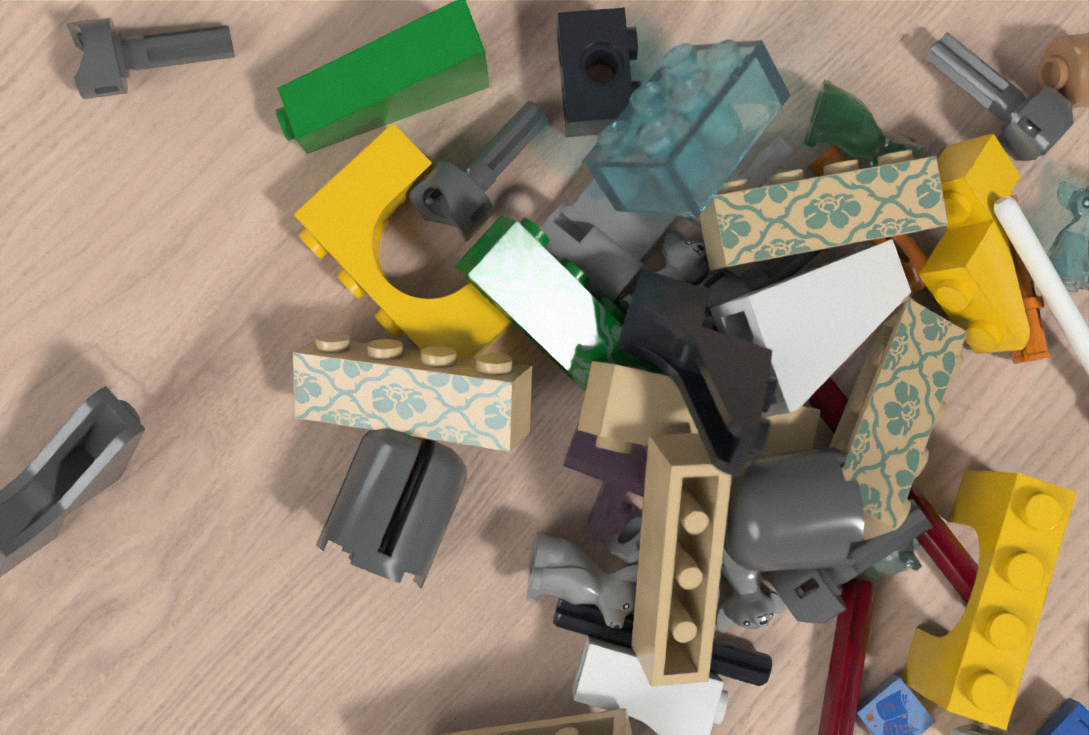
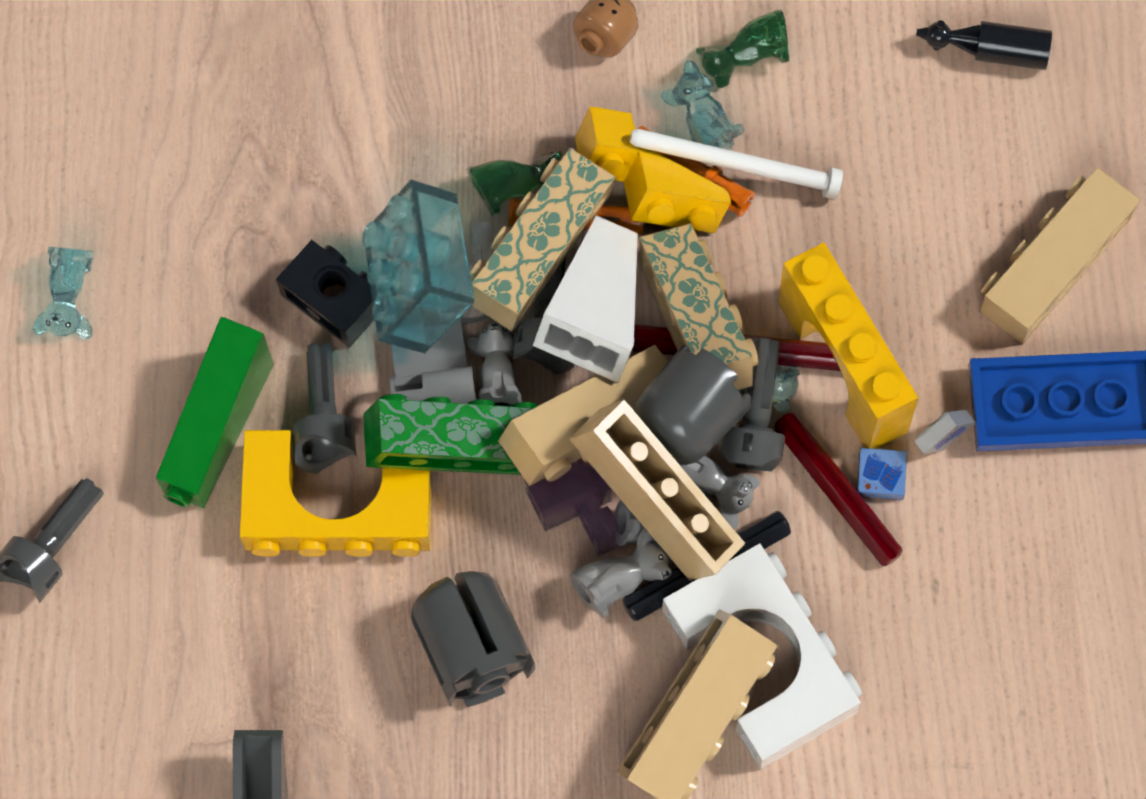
camera: 35 degrees left, 15 degrees down
tan brick [293,332,532,452] -> none
black arch [616,268,778,477] -> none
dark grey piece [925,32,1074,161] -> none

